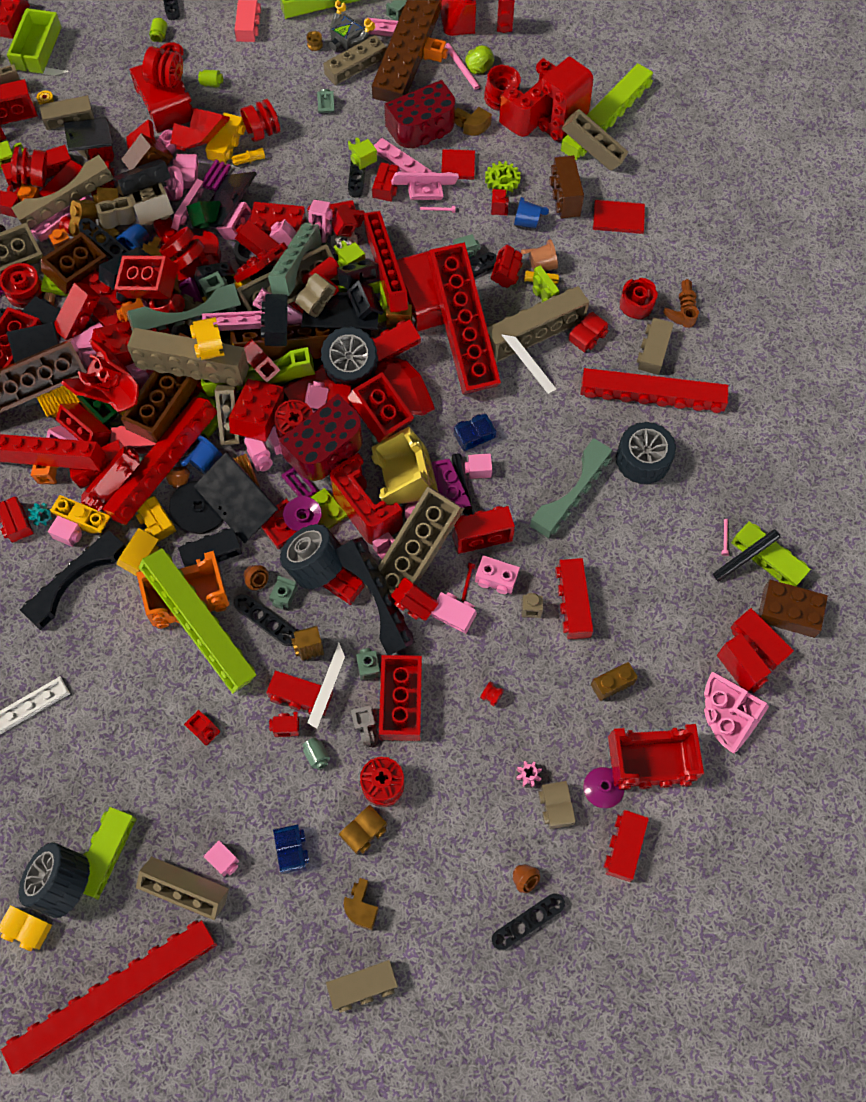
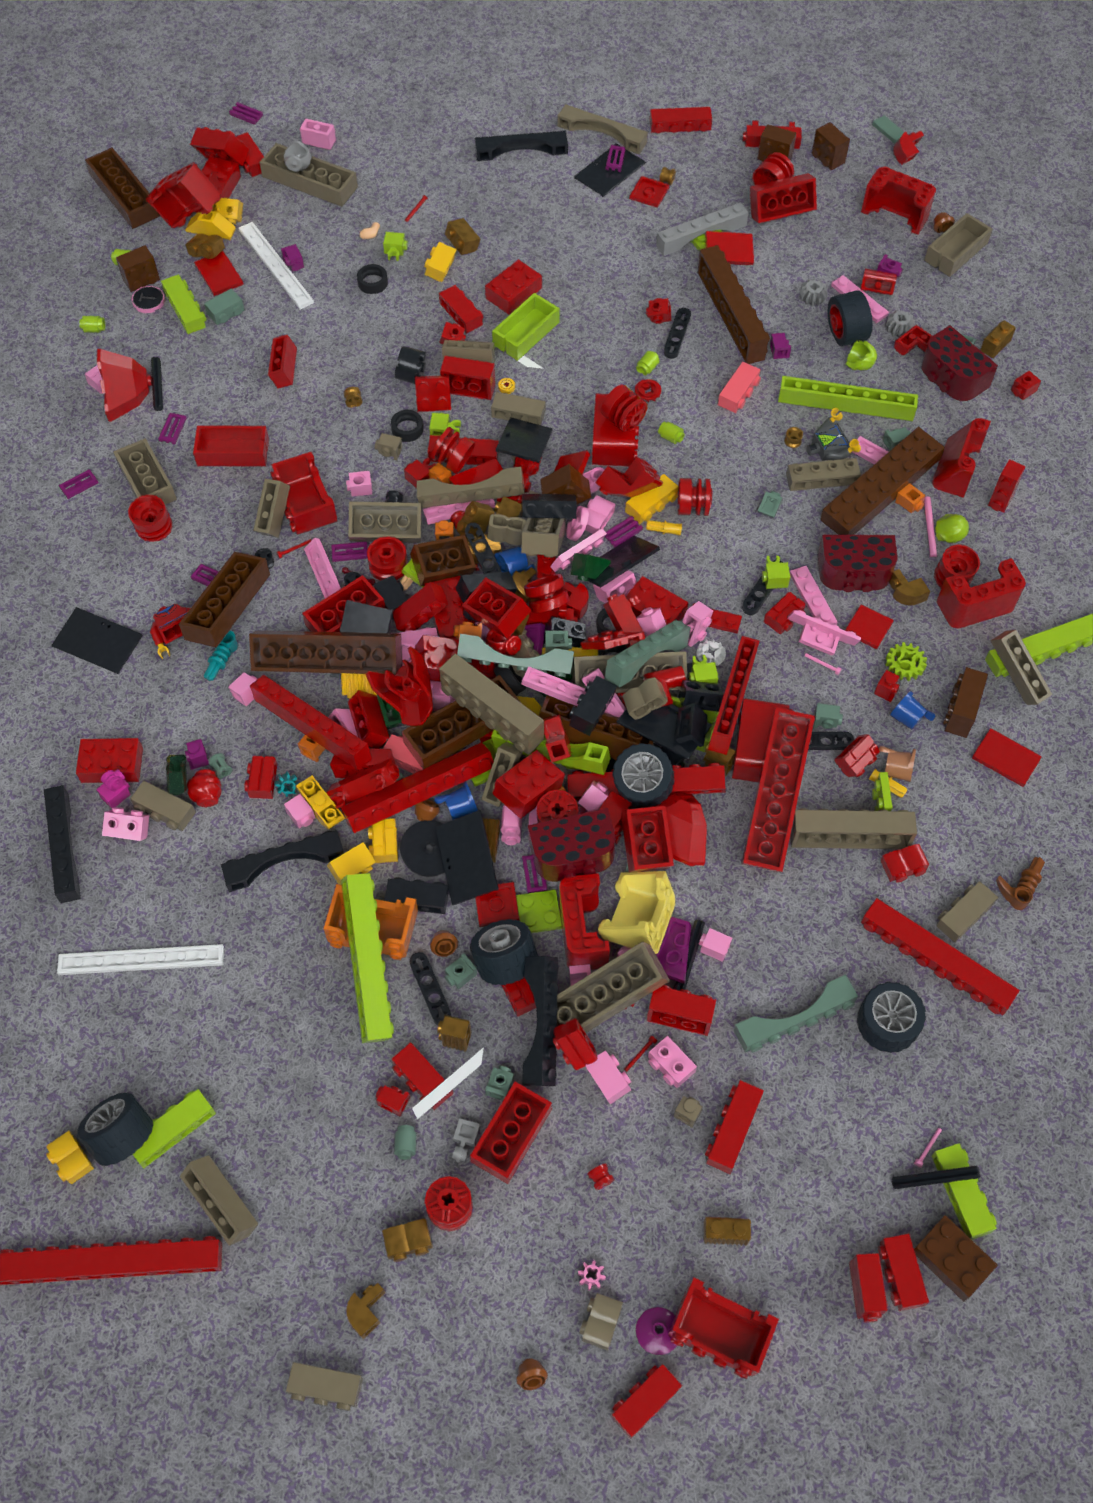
camera: 30 degrees right, 5 degrees down
red bracket [184,710,220,746] -> none
yellow brick [190,317,225,360] -> none
bright pink brick [203,841,239,877] -> none
clear blue brick [273,824,310,874] -> none
magenta dish [283,496,322,531] -> none
red brick [331,204,365,237] -> none
clear blue brick [453,414,497,451] -> none
black beam [491,893,565,951] -> none
white sticker [501,334,556,394] -> none
red windscreen [538,56,594,142] -> none
red brick [619,278,658,320] -> none
bright pink brick [704,672,769,754] -> none

